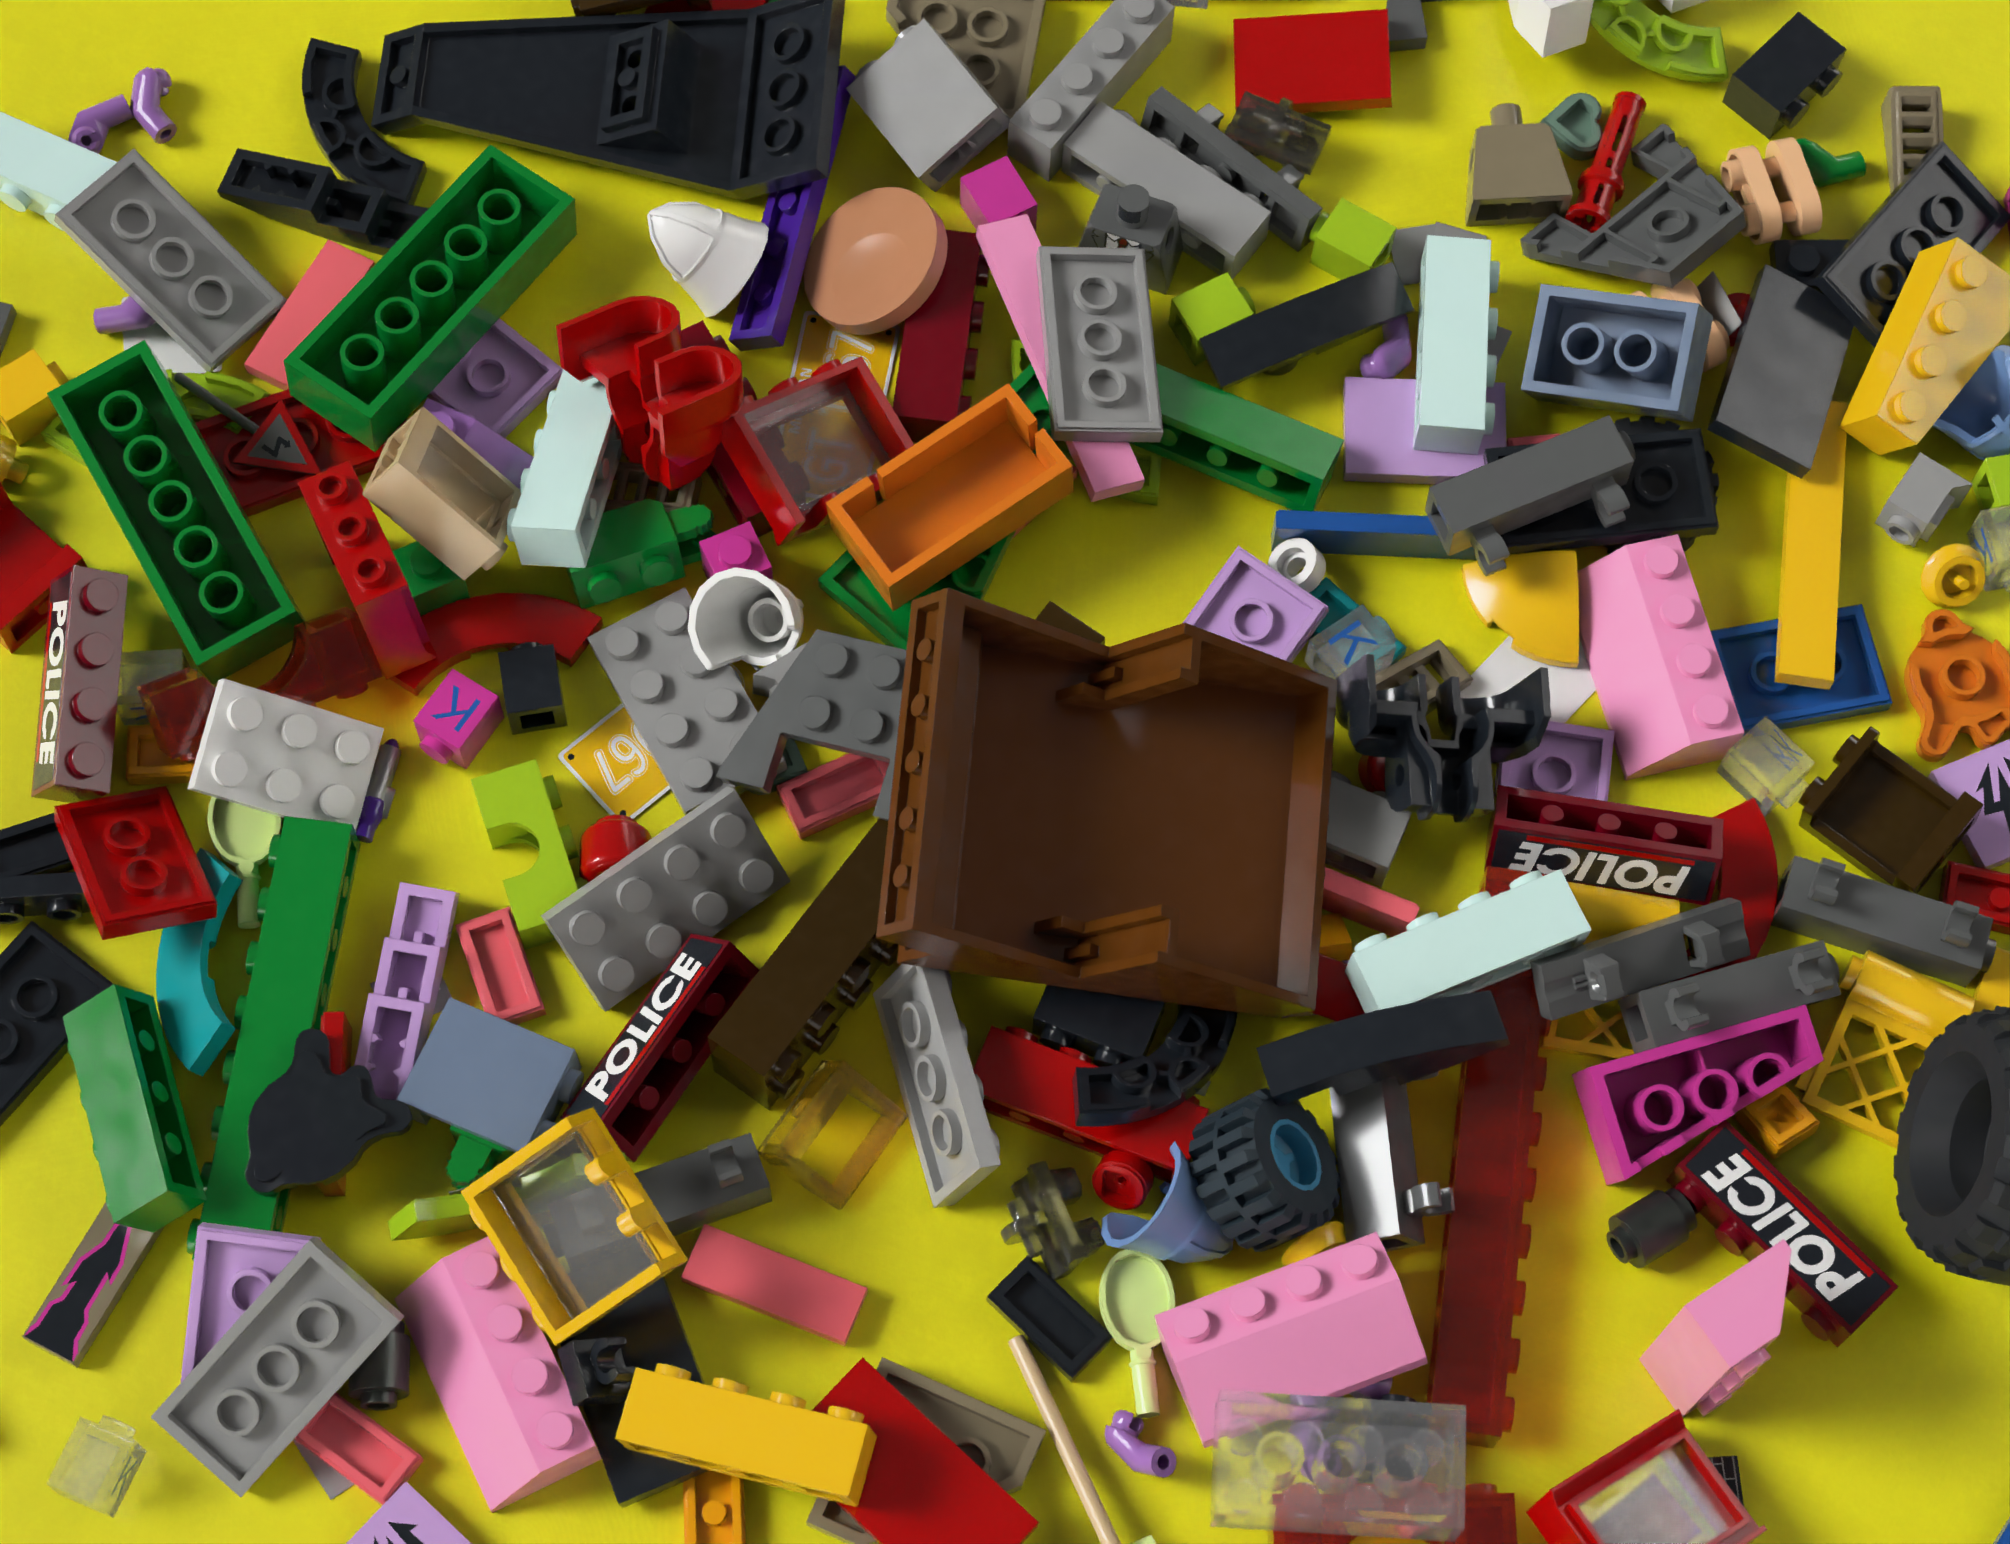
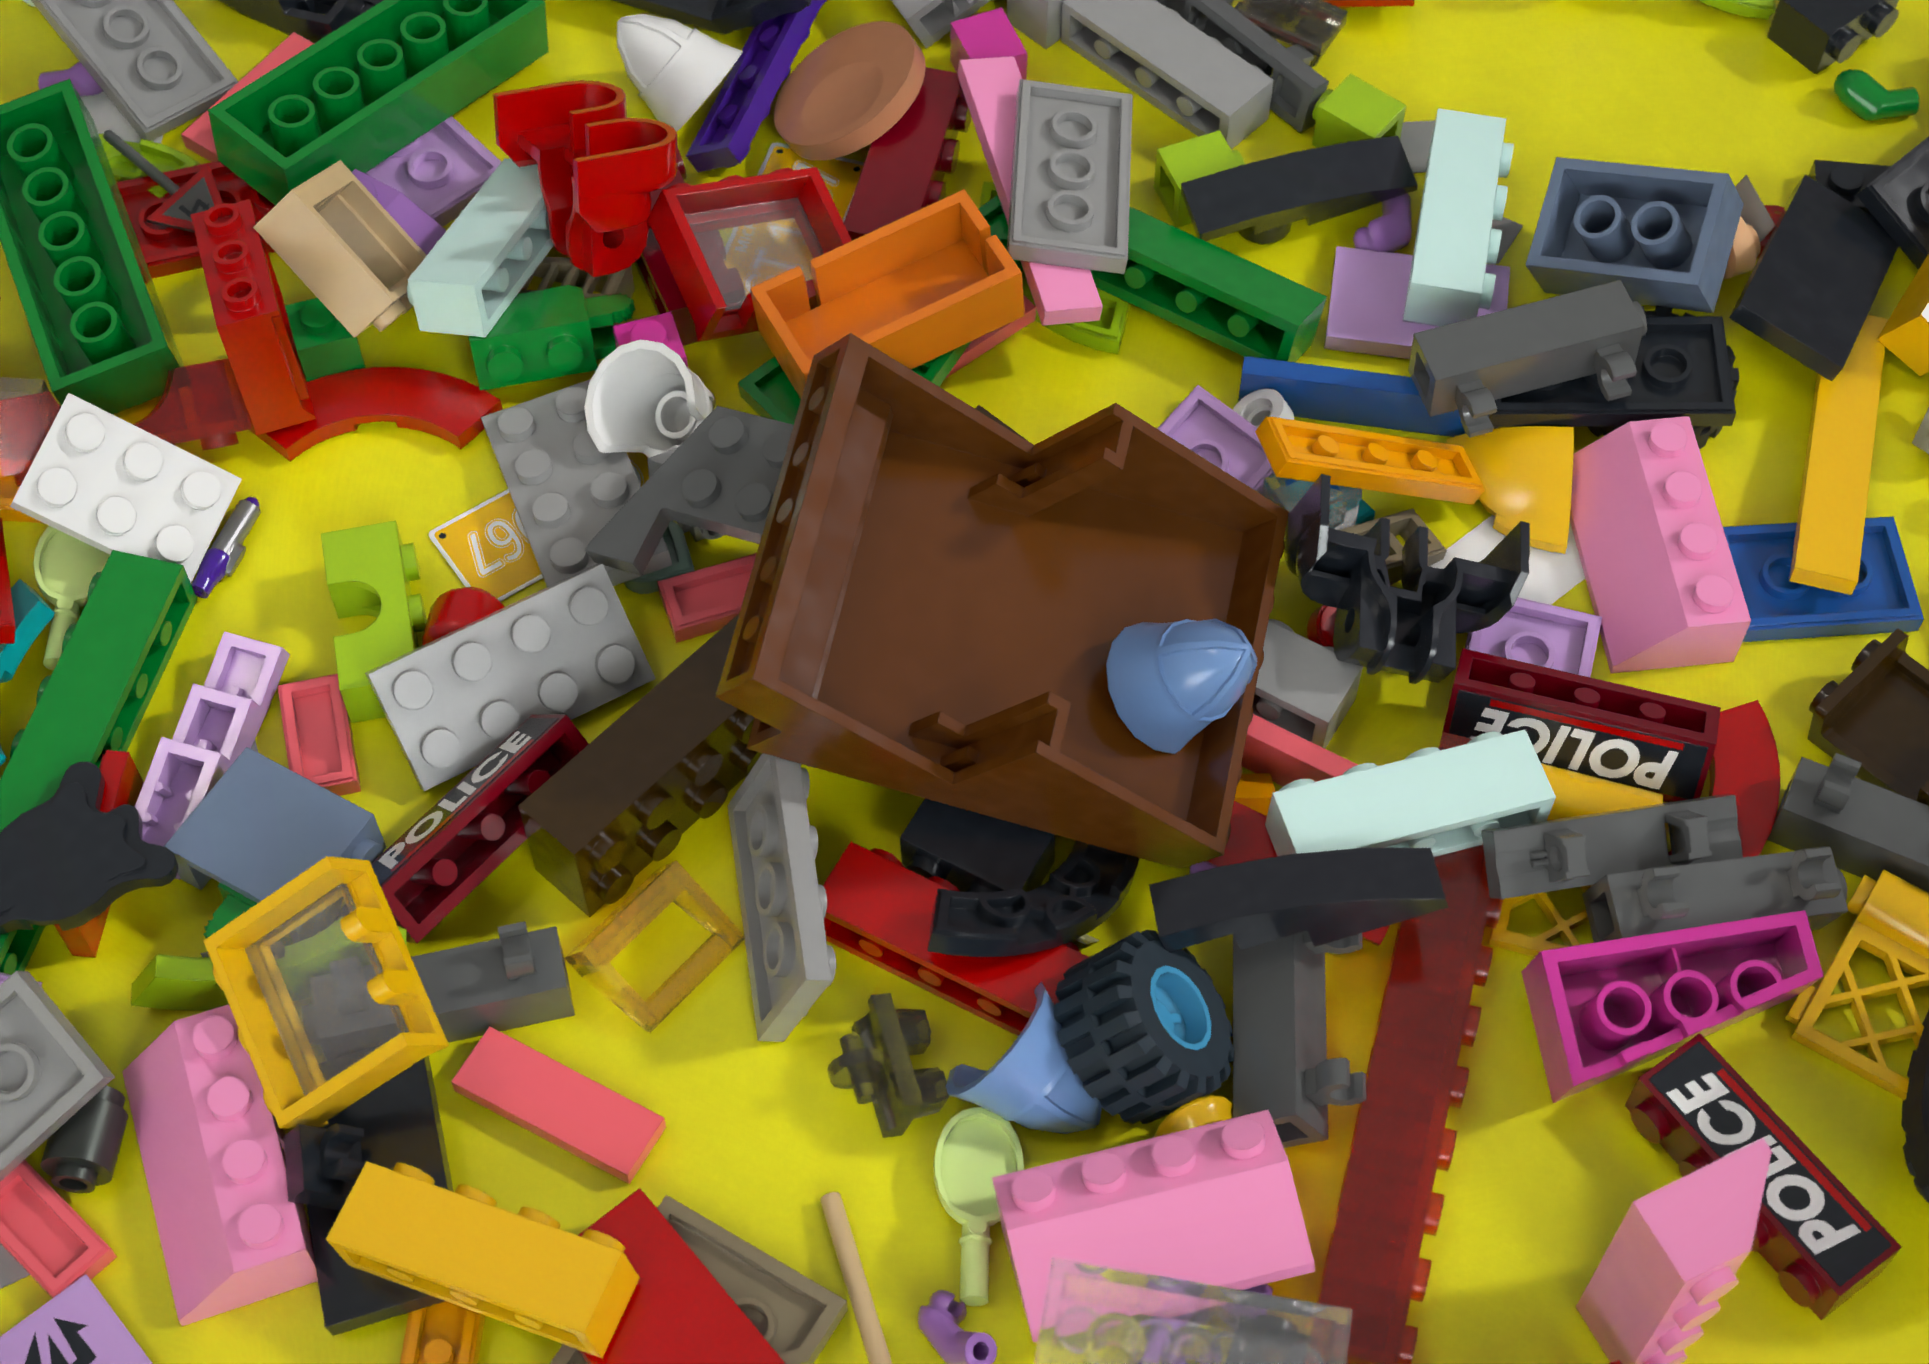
camera: 10 degrees right, 10 degrees down
dark pink brick [413,668,504,769] -> none
black brick [498,642,568,735] -> none
black tile [987,1255,1113,1382] -> none
dark grey torso [1078,184,1183,295] -> none
red tile [1092,1150,1154,1210] -> none
dark tan torso [1465,103,1573,226] -> none
dark grey wing [1520,124,1746,288] -> none
sand green tile [1540,93,1603,161] -> none
red pin [1565,91,1646,233] -> none
pearl dark grey brick [1606,1188,1697,1268] -> none
clear brick [1716,716,1815,817] -> none
light nougat brick [1720,137,1822,245] -> none
light orange tile [1735,1084,1821,1160] -> none
none -> medium blue helmet [1106,619,1257,754]
none -> light orange tile [1255,416,1485,505]

